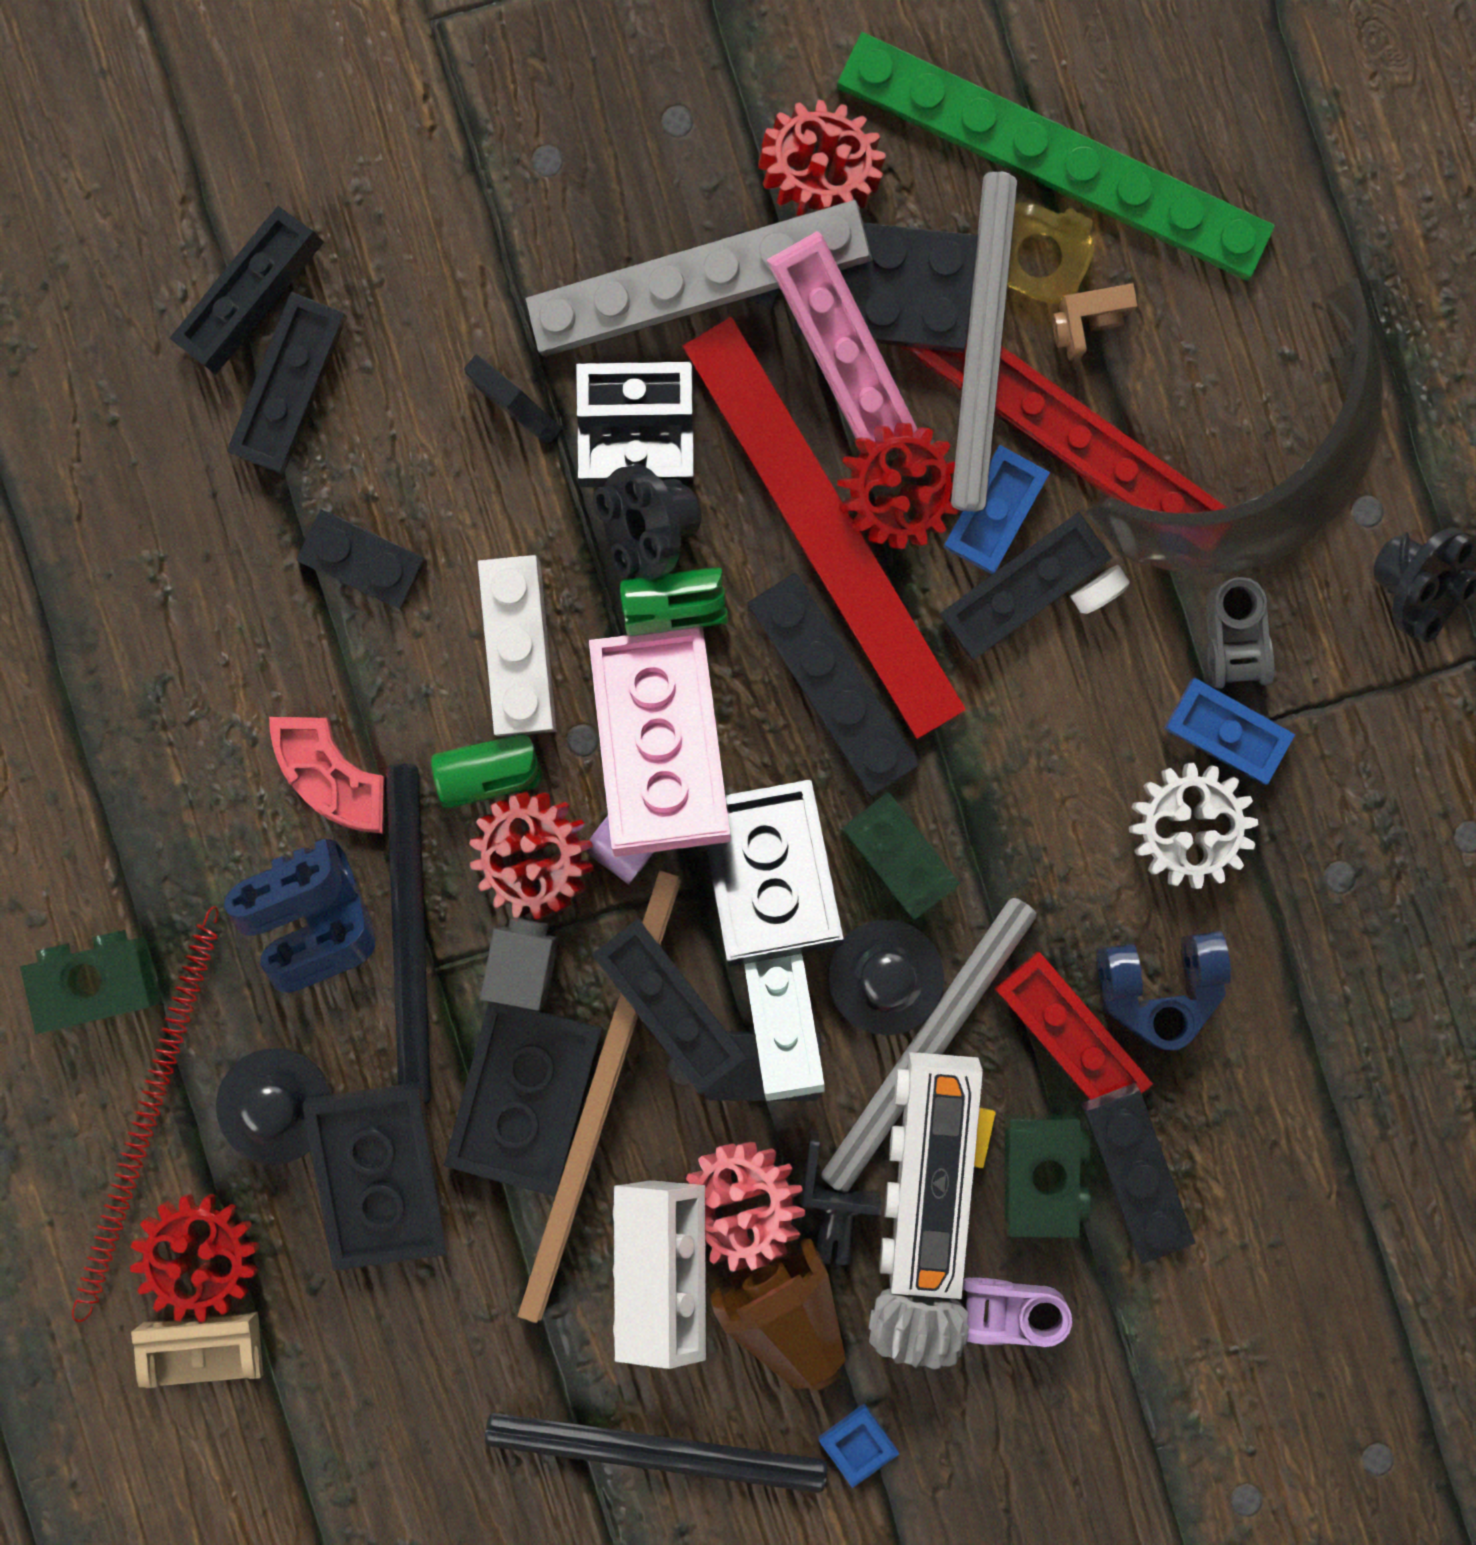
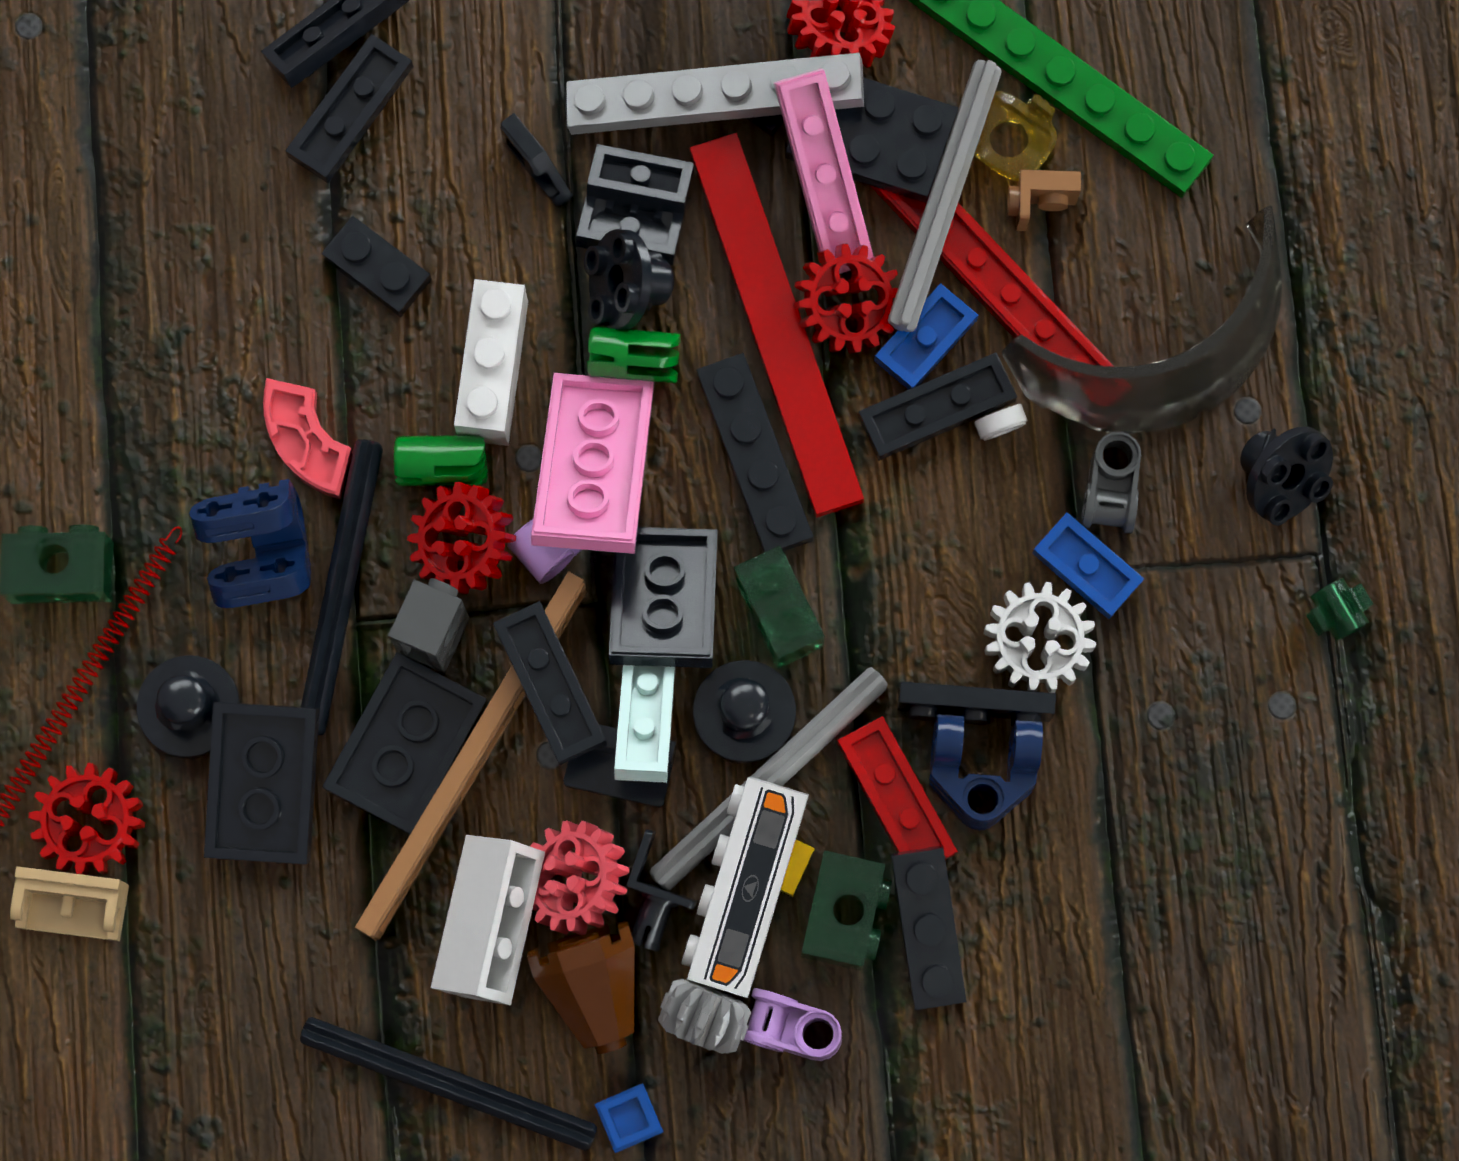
camera: 15 degrees right, 10 degrees down
none -> black plate [897,682,1056,726]

